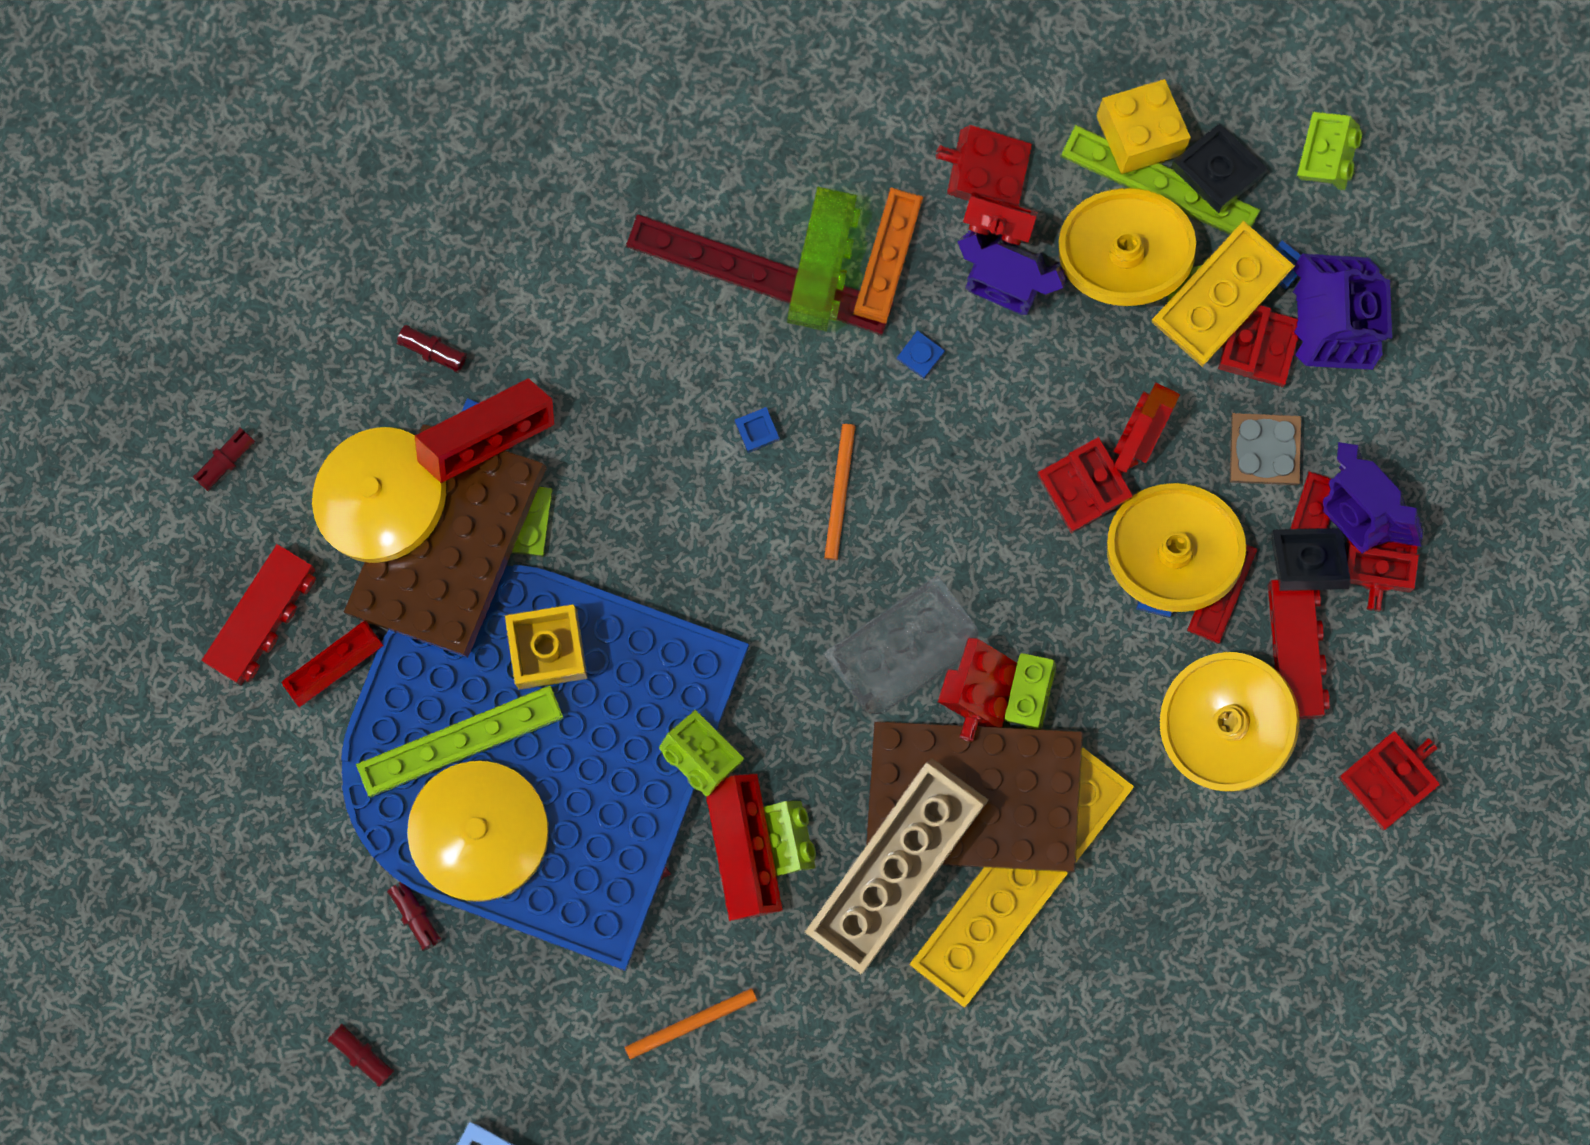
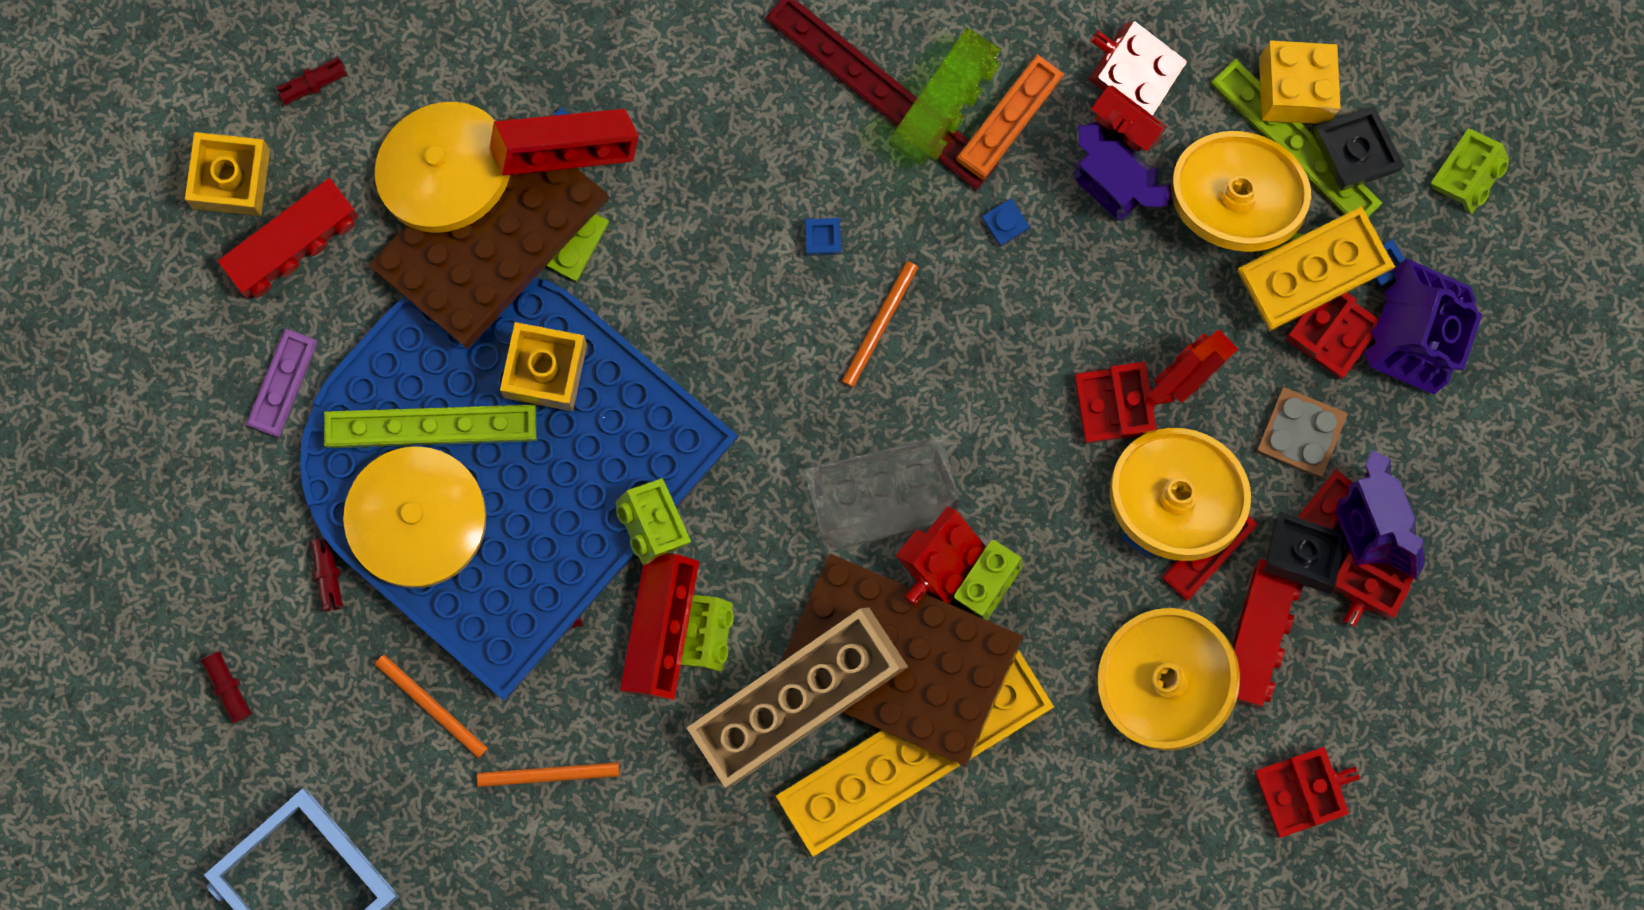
camera: 20 degrees right, 0 degrees up
red tile [281,621,383,708] -> none
dark red pin [396,325,467,373] -> none
none -> yellow brick [185,132,270,216]
none -> medium lavender tile [246,329,318,438]
none -> orange bar [375,654,488,759]

